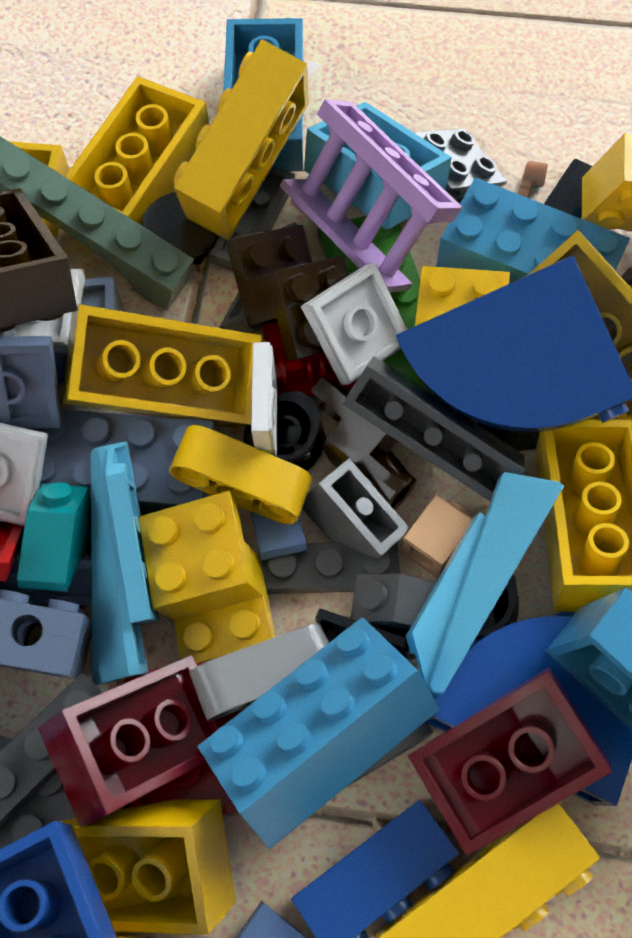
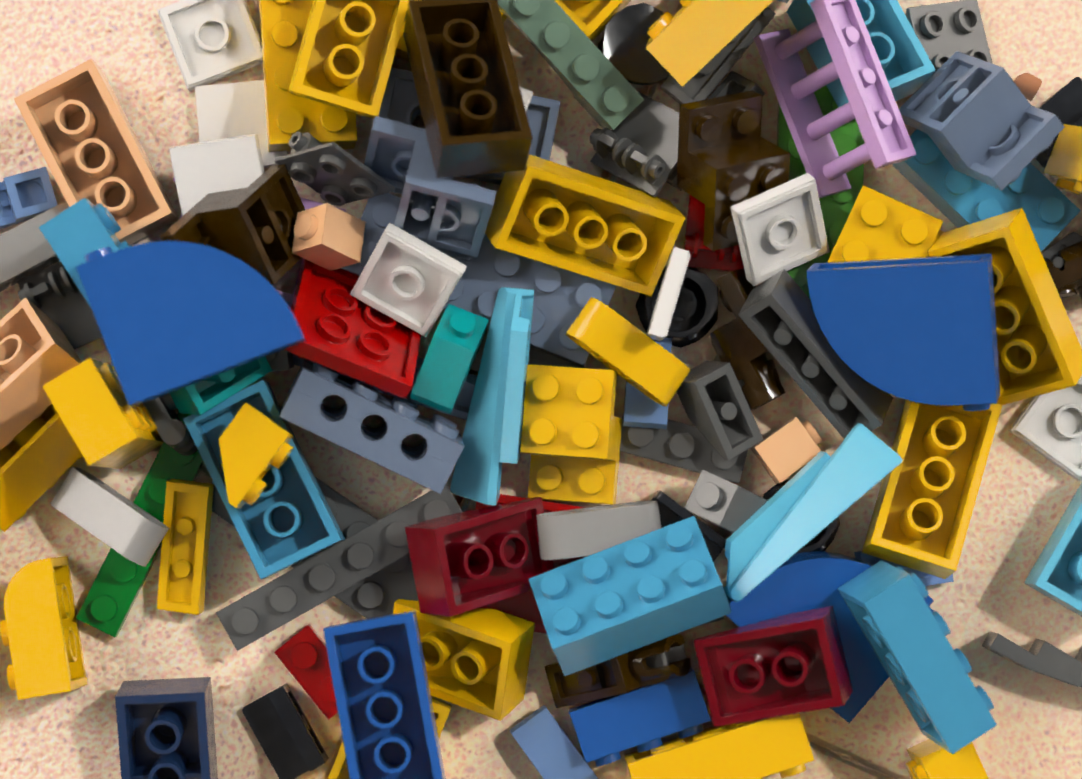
camera: 10 degrees right, 20 degrees up
none -> dark brown plate [544,633,691,708]
none -> dark grey hinge [589,92,679,198]
none -> sand blue bracket [899,51,1065,191]

